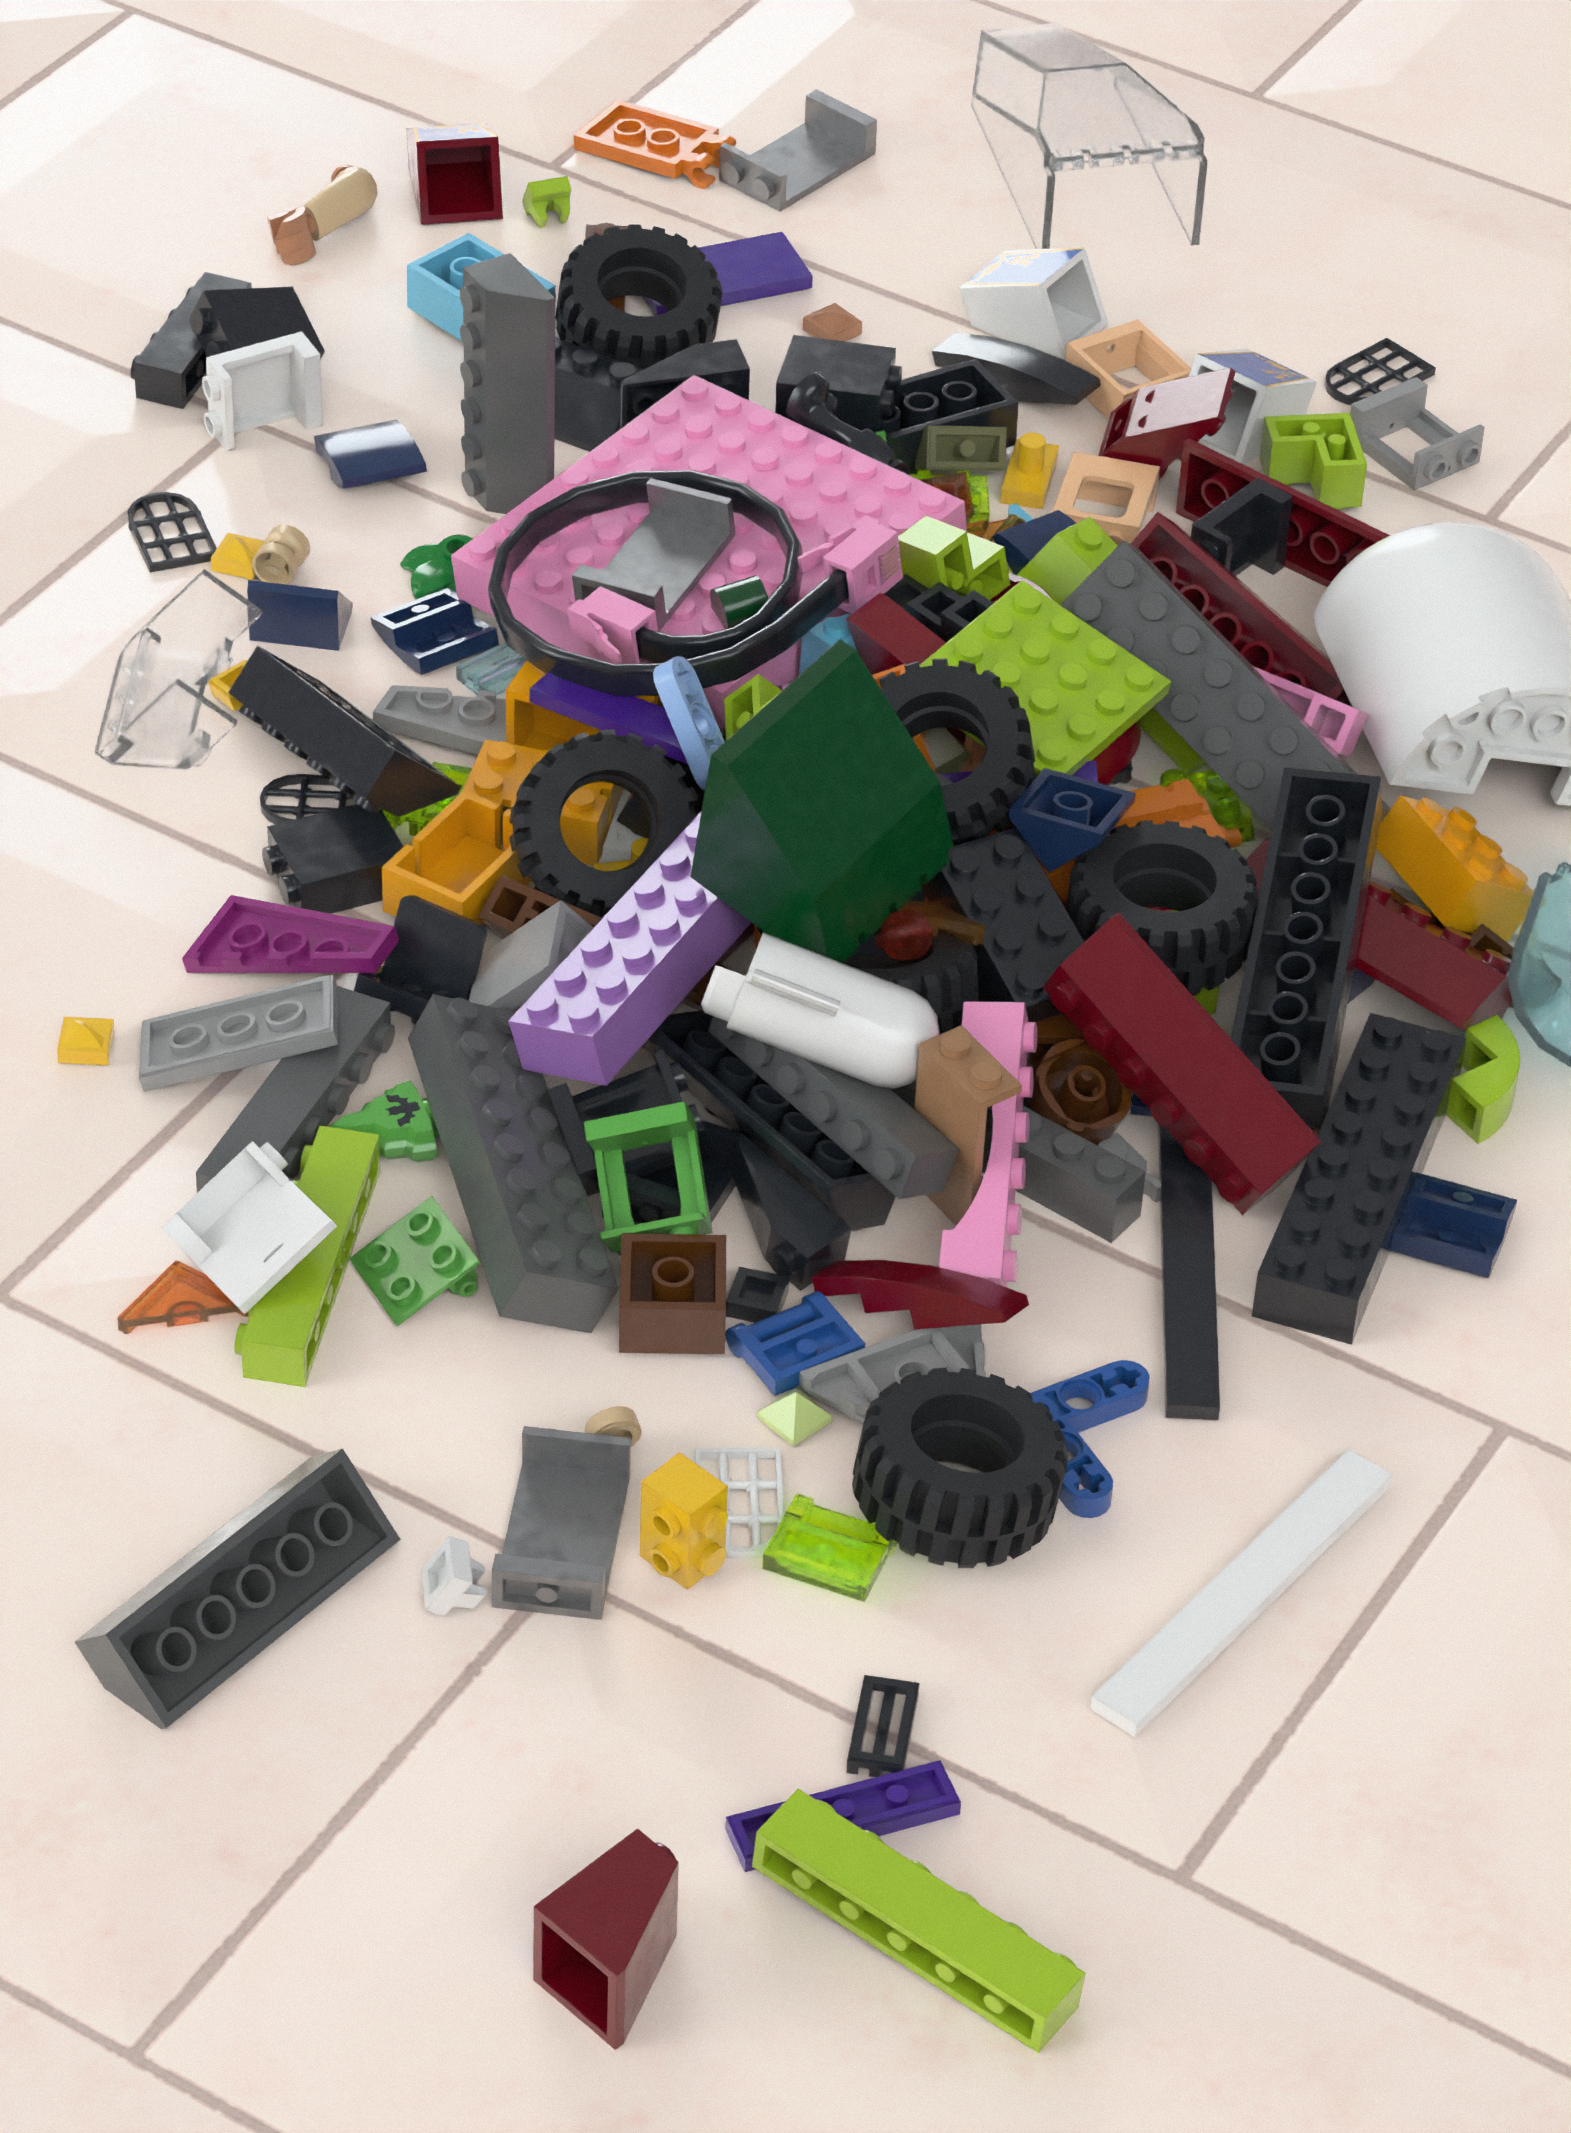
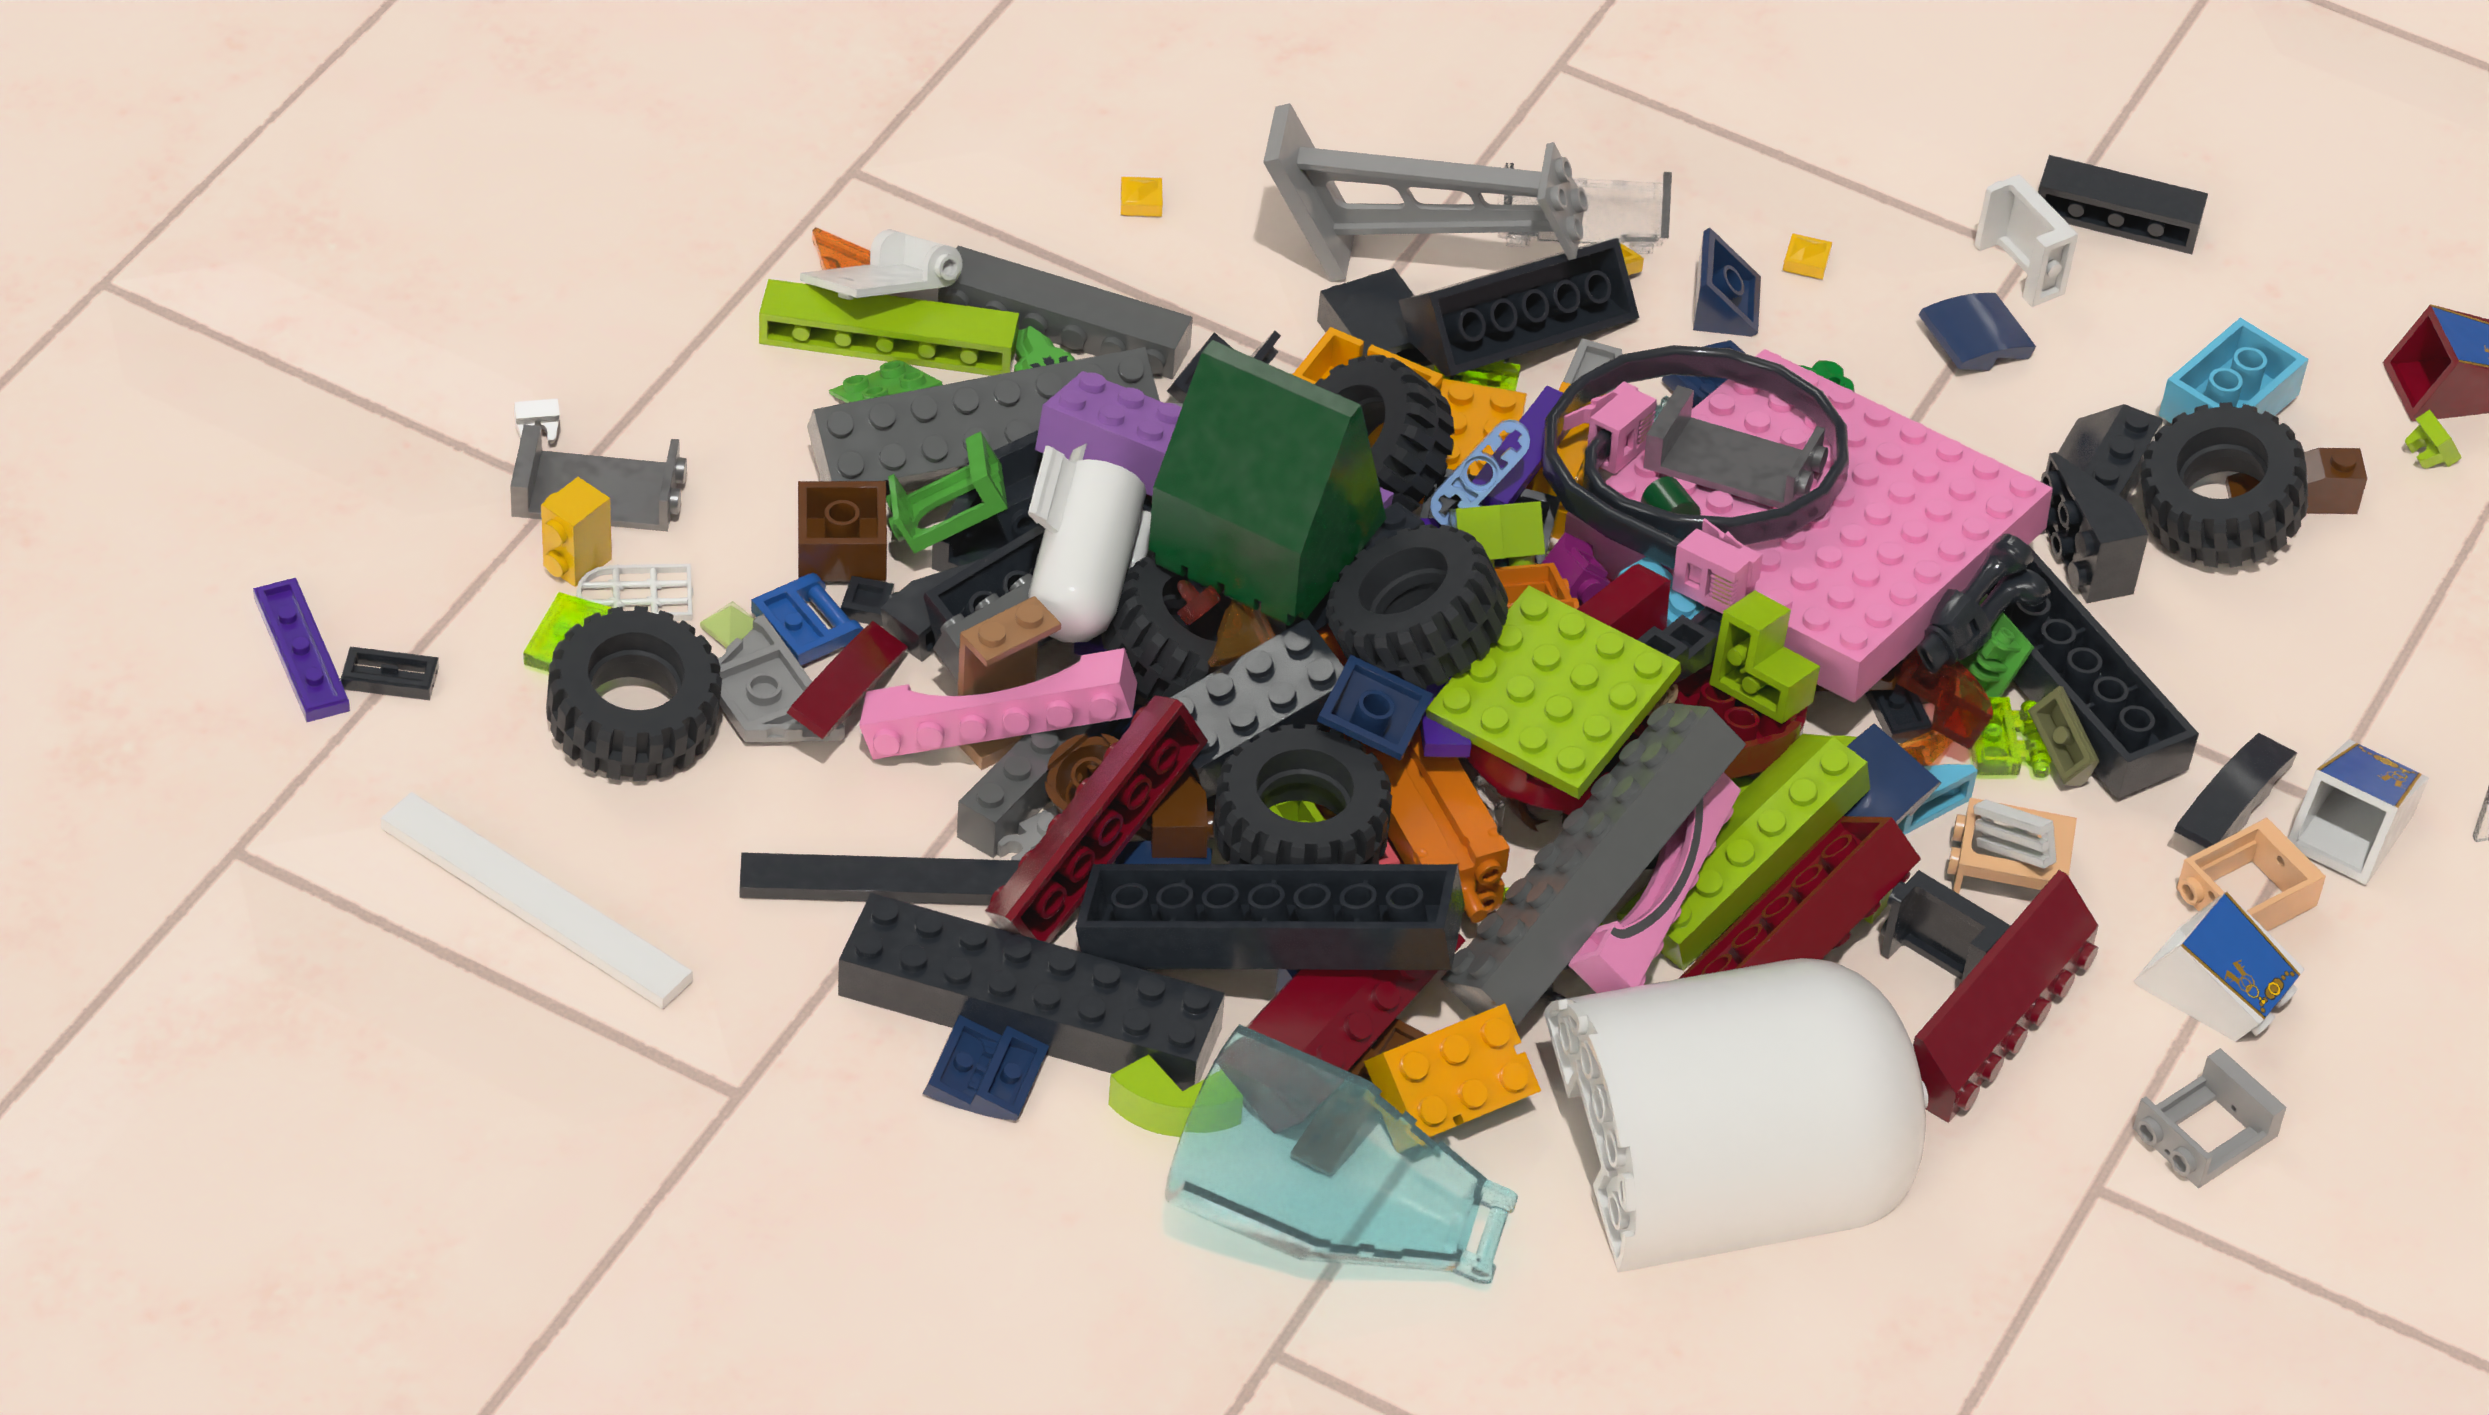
camera: 85 degrees right, 5 degrees up
dark grey slope [75,1448,401,1729] -> none
black window [128,492,217,573] -> none
light grey tile [139,975,338,1092] -> none
magenta wing [182,895,399,973] -> none
black brick [189,286,325,360] -> none
tan wheel [252,525,310,585] -> none
piece [267,164,378,266] -> none
dark grey slope [460,253,555,514] -> none
dark red slope [533,1828,679,2050] -> none
tan tile [585,1406,642,1447] -> none
dark purple tile [643,232,813,316] -> none
lime brick [752,1789,1086,2053] -> none
black brick [775,335,902,432] -> none
nougat tile [802,303,862,341] -> none
yellow tile [1000,432,1059,509] -> none
blue beam [1030,1360,1150,1518] -> none
slope [1098,367,1236,481] -> none
lime brick [1260,413,1367,510] -> none
black window [1324,338,1436,405] -> none
none -> light grey piece [1263,103,1588,282]
none -> white tile [1974,799,2057,868]

